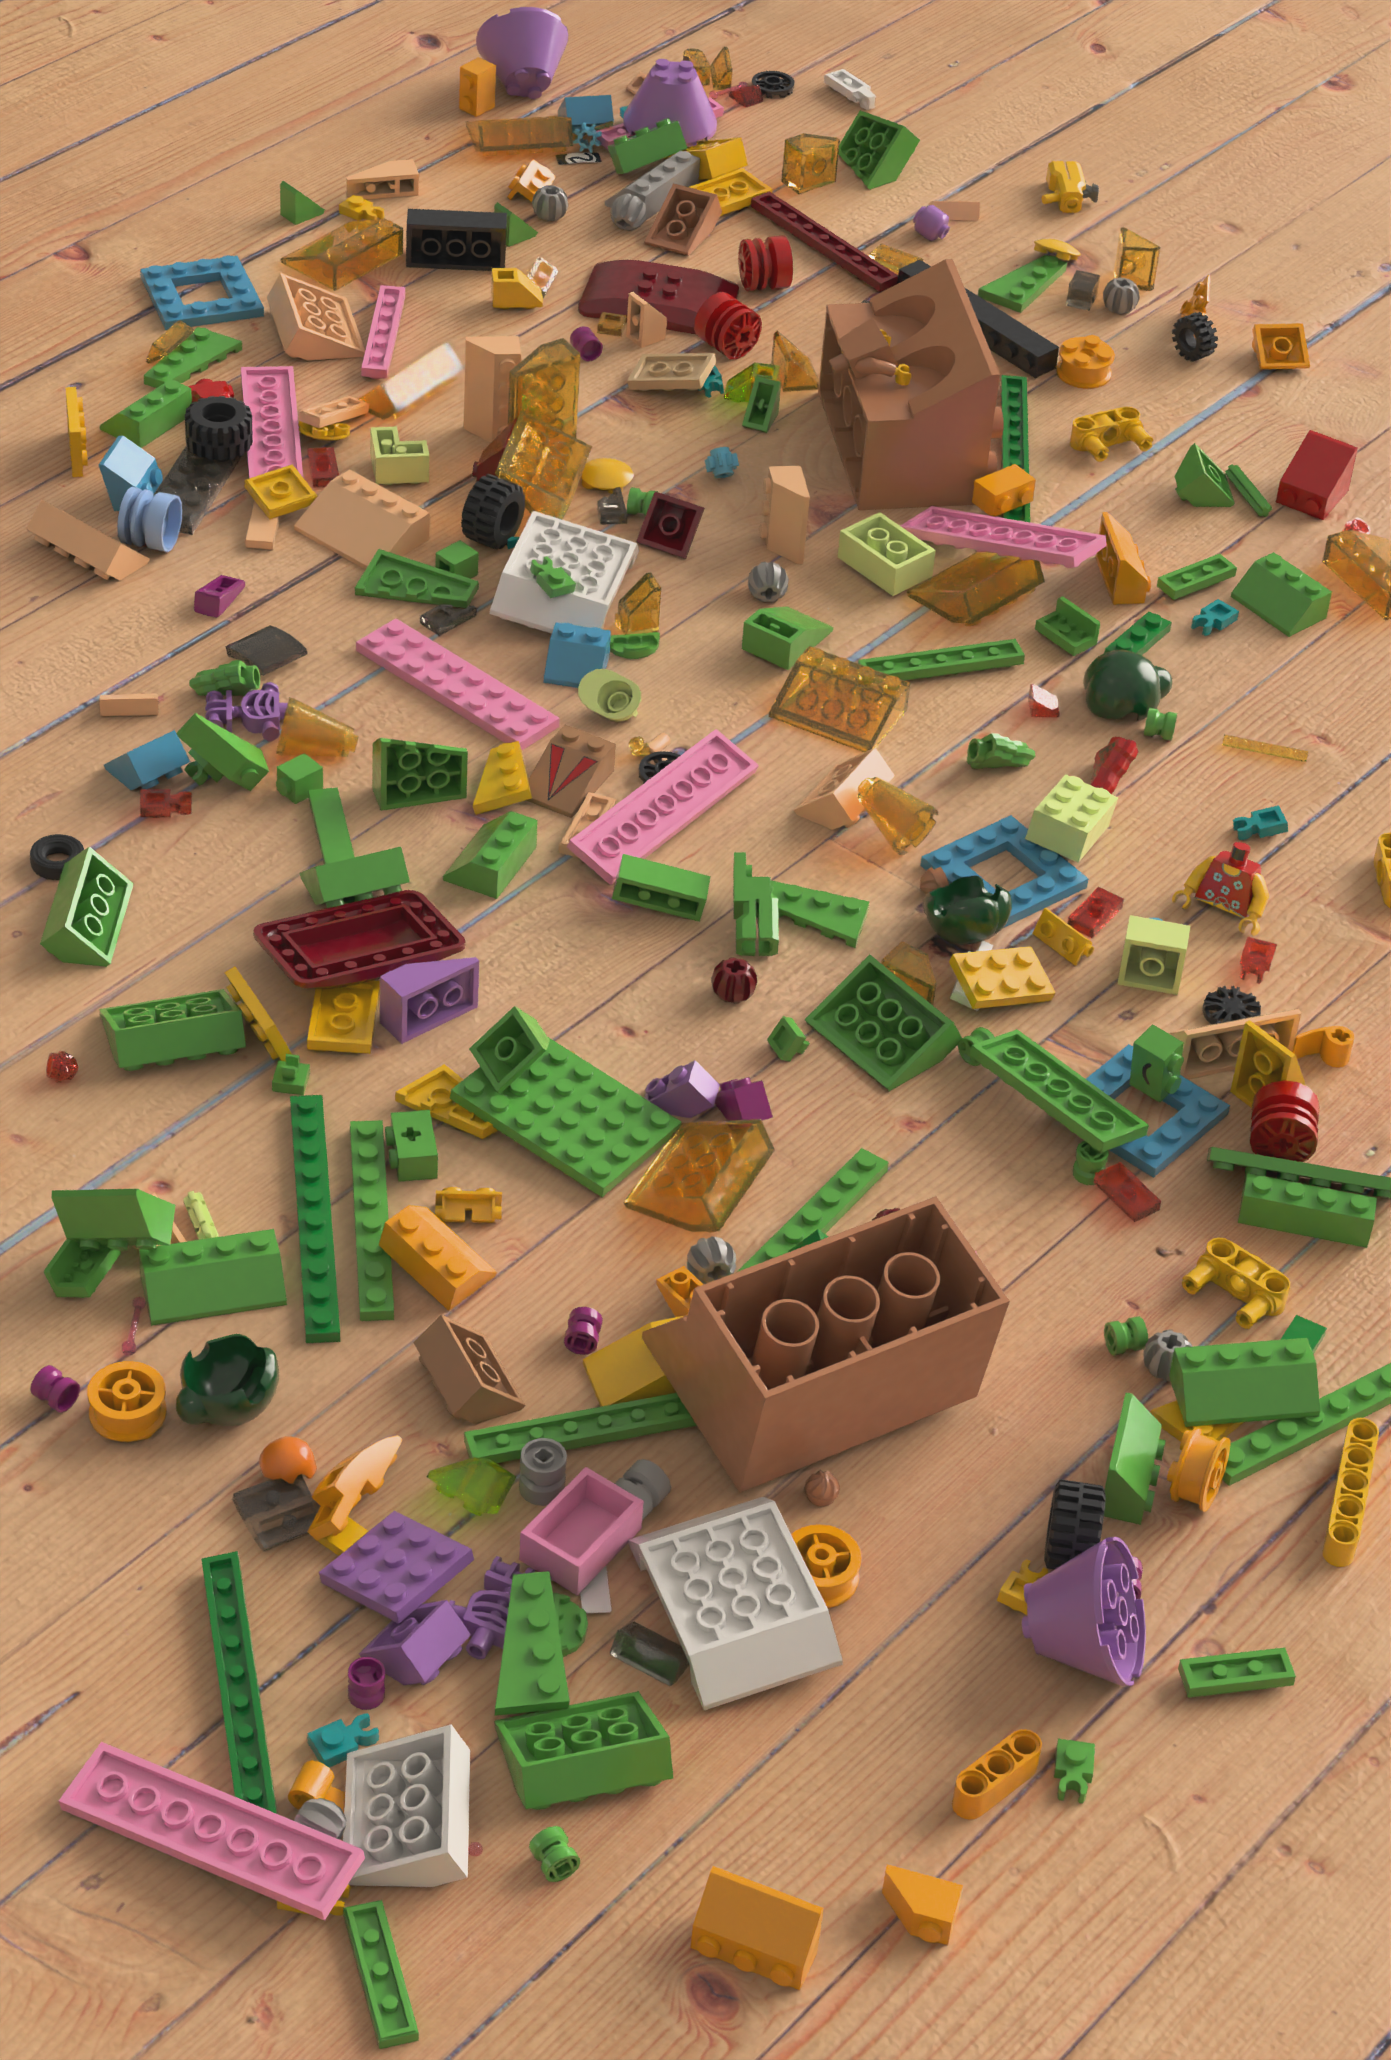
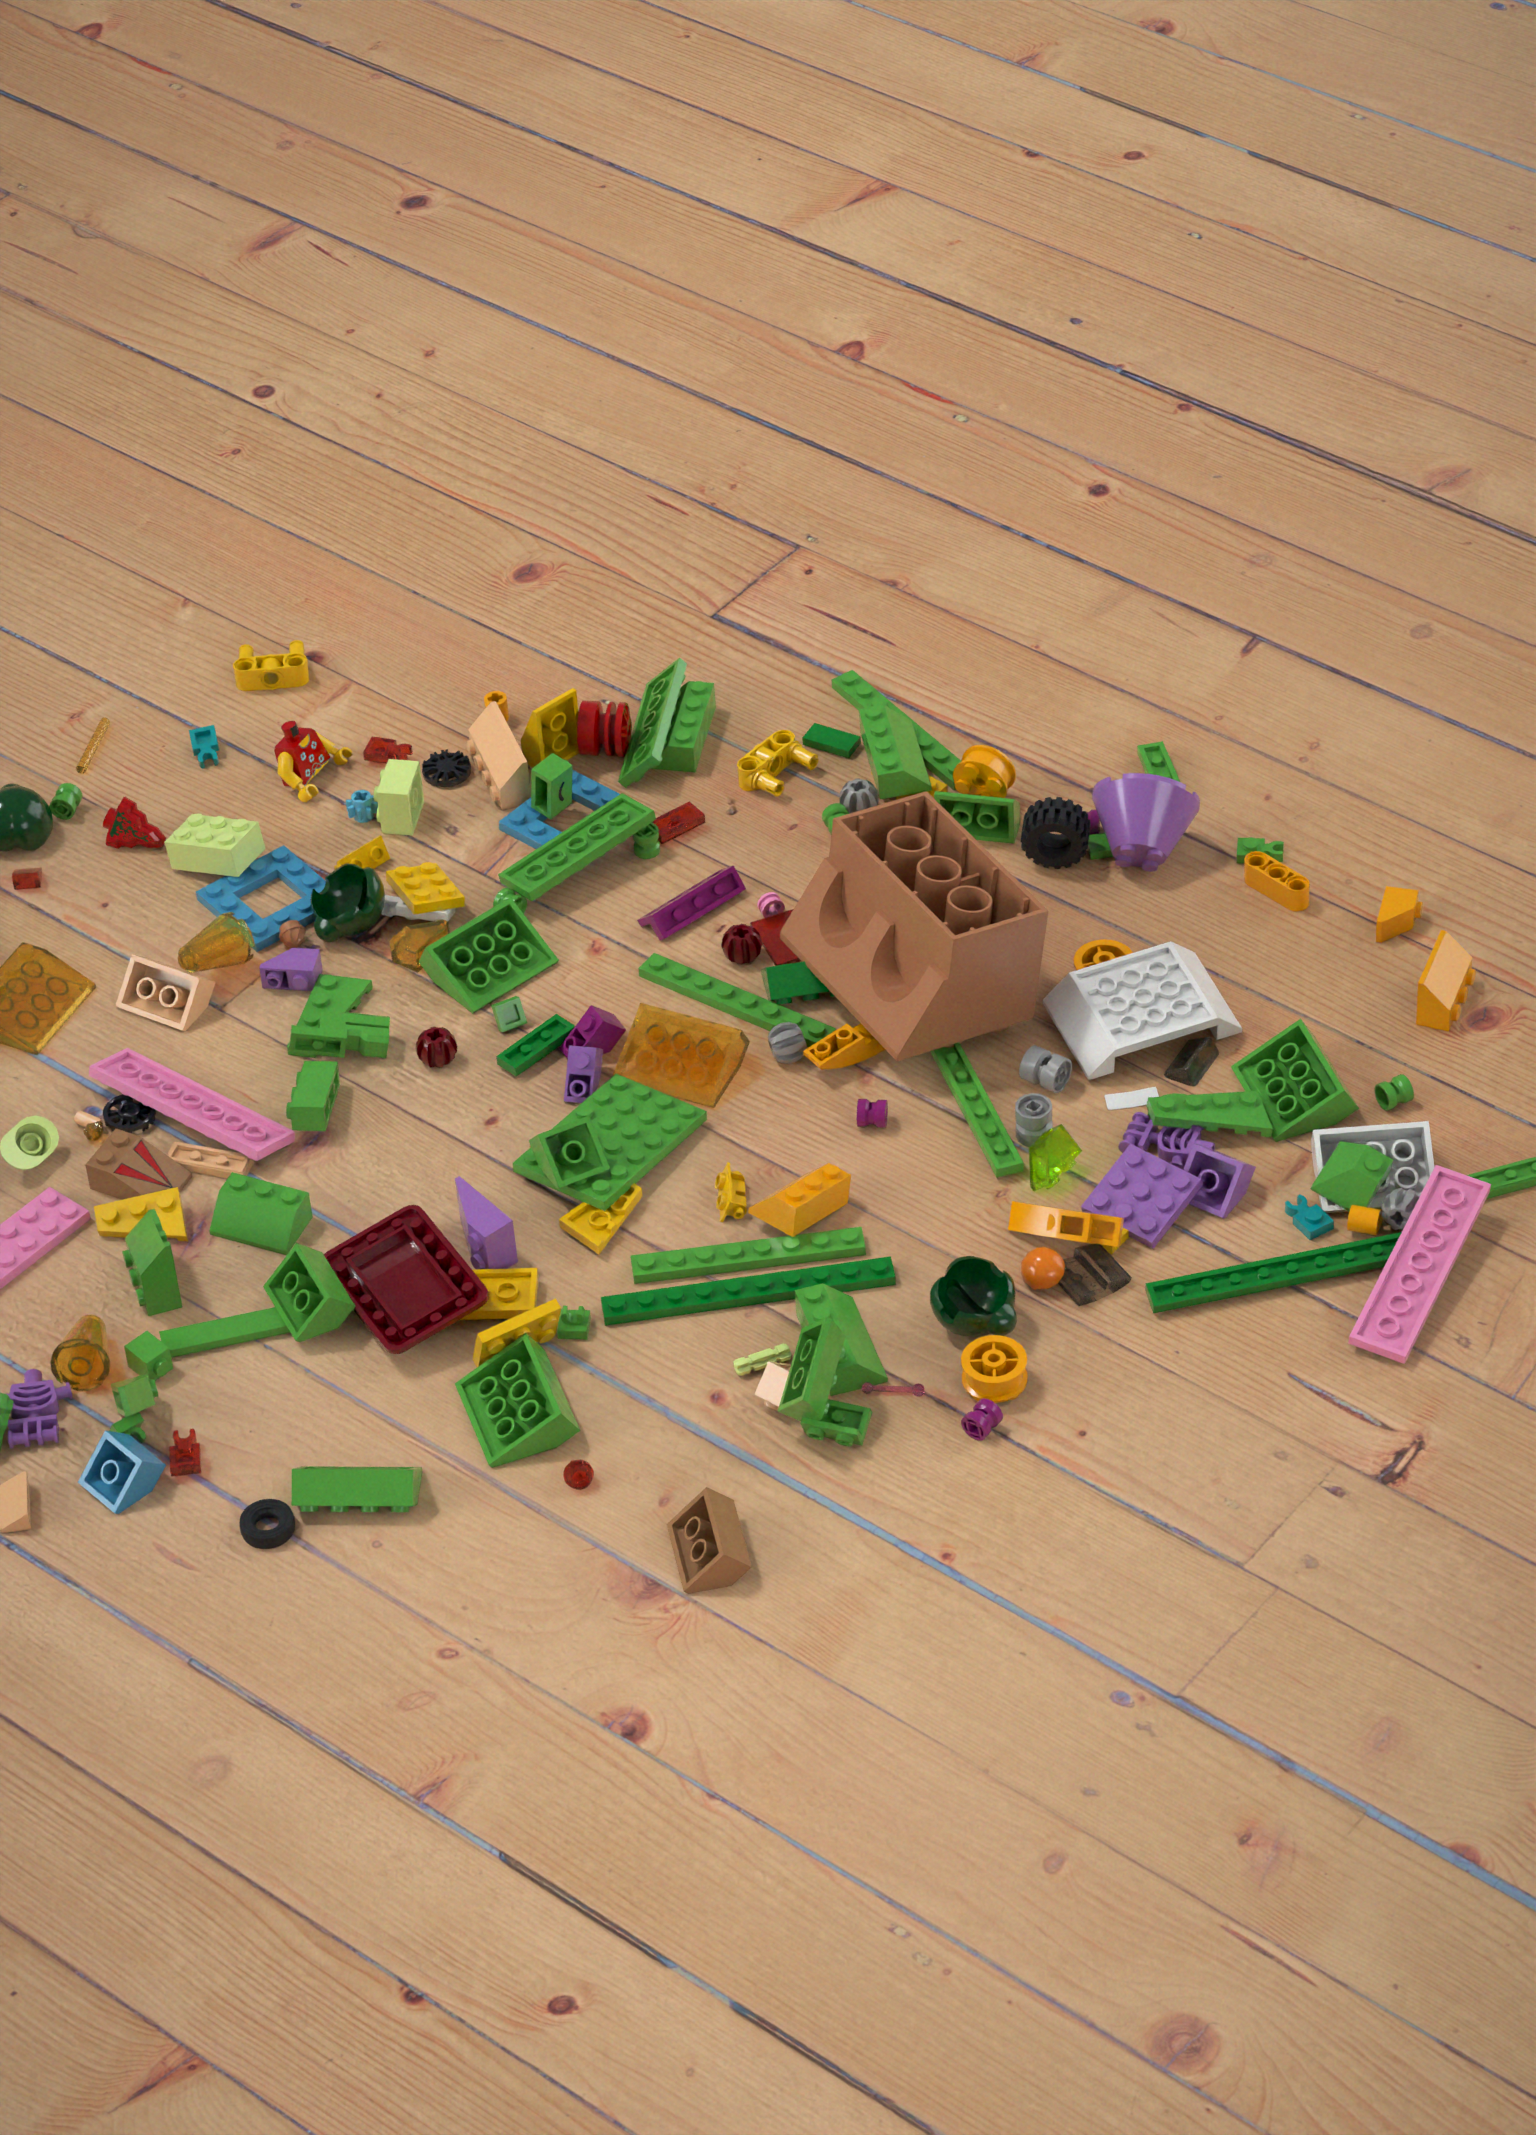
camera: 85 degrees left, 0 degrees up
magenta wheel [348,1657,385,1710] -> none
bright green brick [385,1110,438,1182] -> none
medium nougat slope [413,1315,526,1424] -> none
bright pink piece [519,1467,644,1595] -> none
yellow slope [583,1316,683,1407] -> none
bright green rock [967,733,1036,769] -> none
yellow plate [997,1559,1048,1615] -> none
clear red plate [1067,887,1124,939] -> none
yellow beam [1322,1418,1379,1567] -> none
none -> medium lavender slope [259,948,323,991]
none -> green plate [496,1014,575,1077]
none -> magenta fence [637,865,746,940]
none -> bright green slope [1310,1141,1393,1211]

